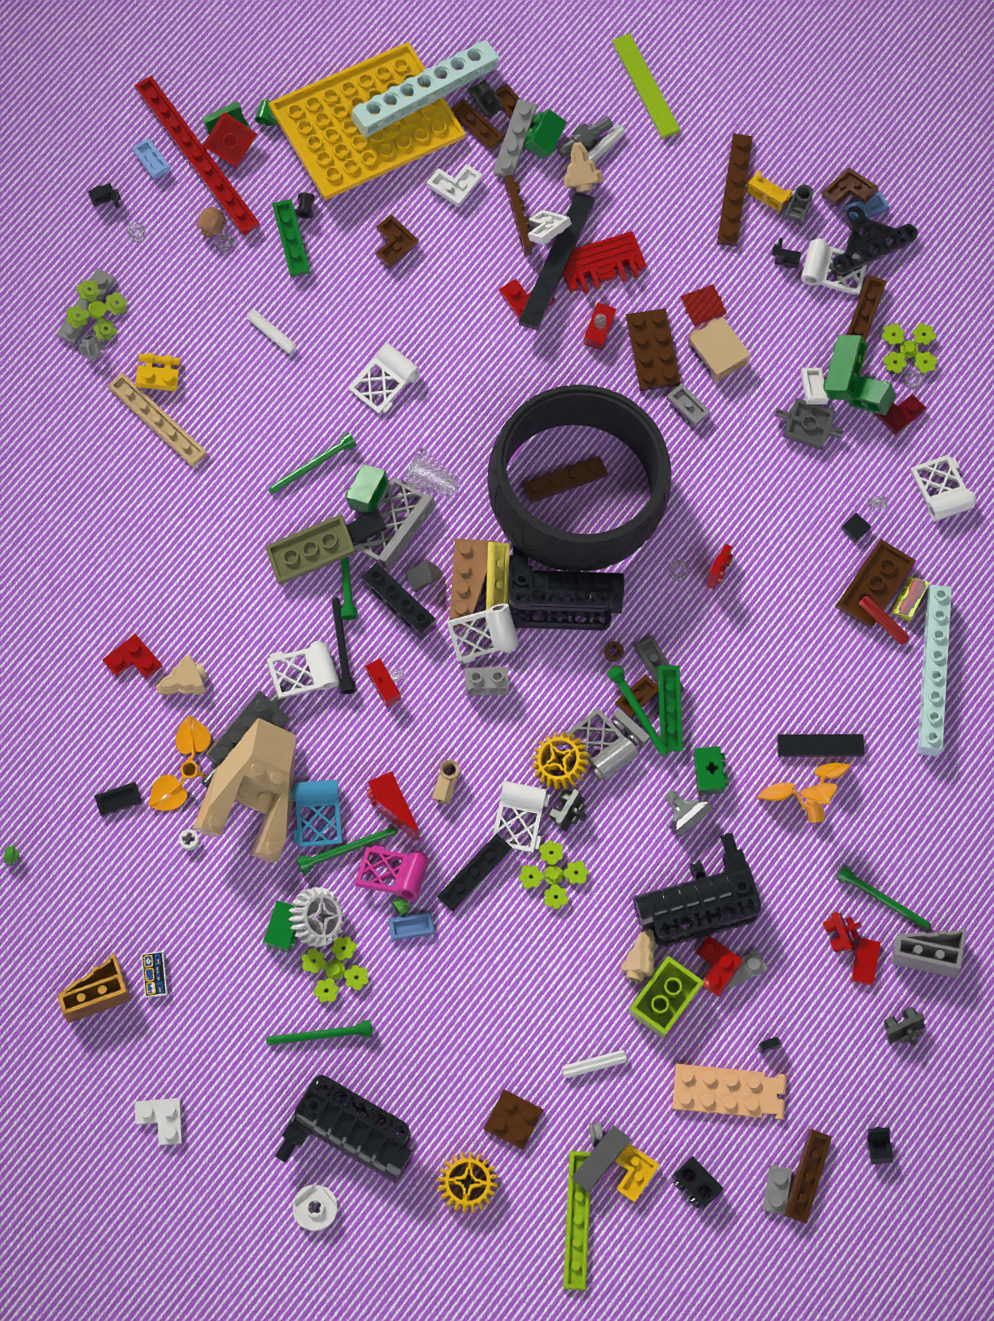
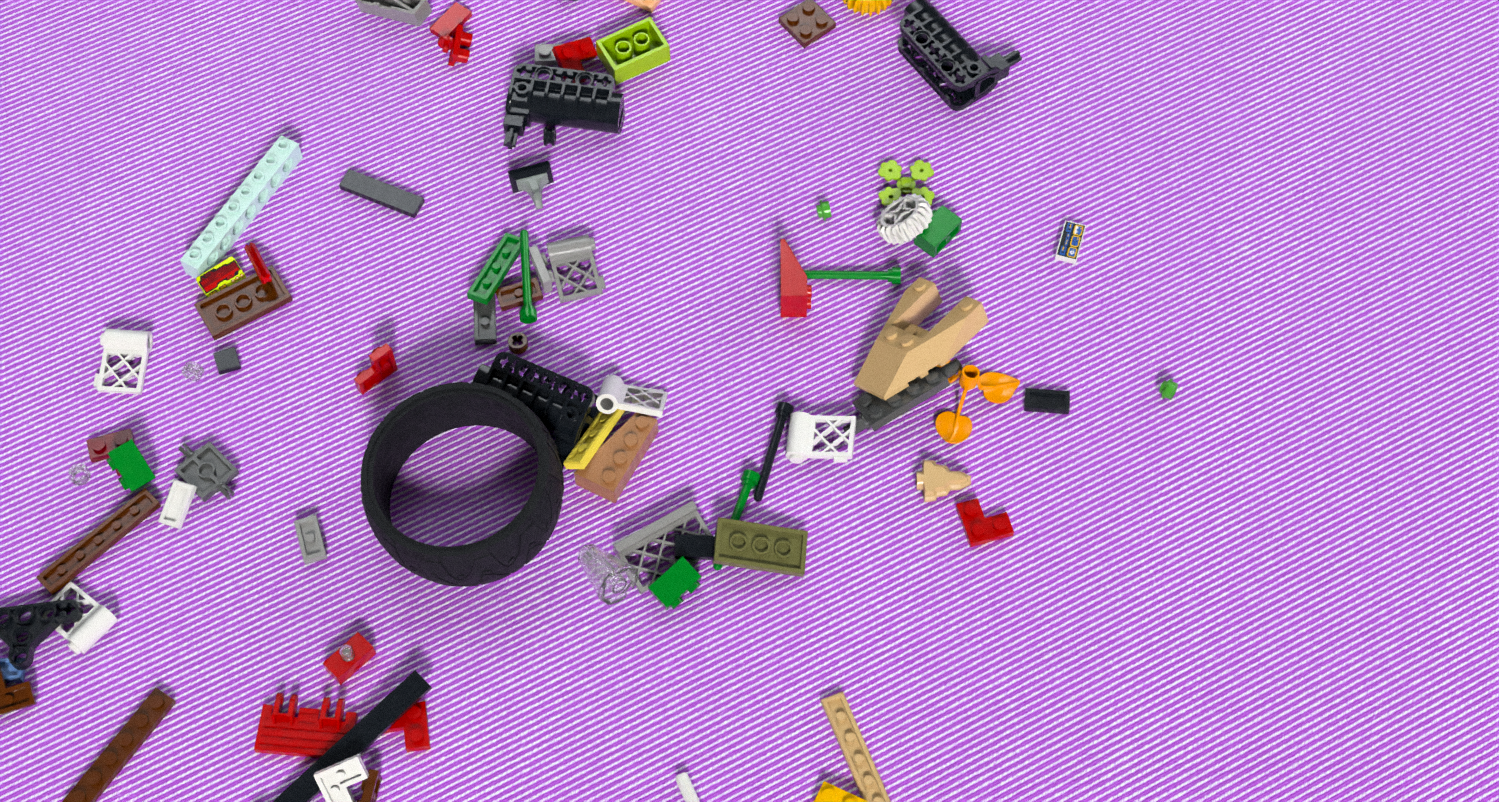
camera: 155 degrees left, 10 degrees down
pearl gold wedge [57,953,132,1024] -> none
white plate [135,1098,182,1146] -> none
white bush [179,829,199,851] -> none
green piece [266,1020,373,1045] -> none
green piece [268,432,357,494] -> none
dark azure piece [291,779,342,847] -> none
white plate [293,1185,338,1232] -> none
white piece [348,343,420,415] -> none
dark pink piece [355,845,430,901] -> none
black brick [361,562,437,641] -> none
red piece [365,658,405,708] -> none
medium blue tile [388,912,435,942] -> none
dark grey tile [406,559,443,592] -> none
tan piece [432,760,460,805] -> none
black tile [437,833,513,912] -> none
light grey brick [465,667,508,696] -> none
white piece [492,781,550,853] -> none
lime plant [519,840,589,909] -> none
reddish brown plate [523,456,608,504] -> none
yellow gear [532,732,590,790] -> none
pearl dark grey hips [549,789,588,832] -> none
white axle [562,1050,627,1078] -> none
tan rock [620,929,655,983] -> none
reddish brown plate [625,308,681,391] -> none
clear bush [669,560,689,581] -> none
clear red piece [681,284,727,326] -> none
tan panel [688,317,751,383] -> none
green brick [693,746,728,795] -> none
yellow hinge [747,171,793,213] -> none
light orange plant [758,763,851,823] -> none
black bracket [772,238,801,268] -> none
dark grey piece [783,184,813,226] -> none
brick [823,335,868,400] -> none
green piece [836,865,931,930] -> none
lime plant [882,323,938,374] -> none

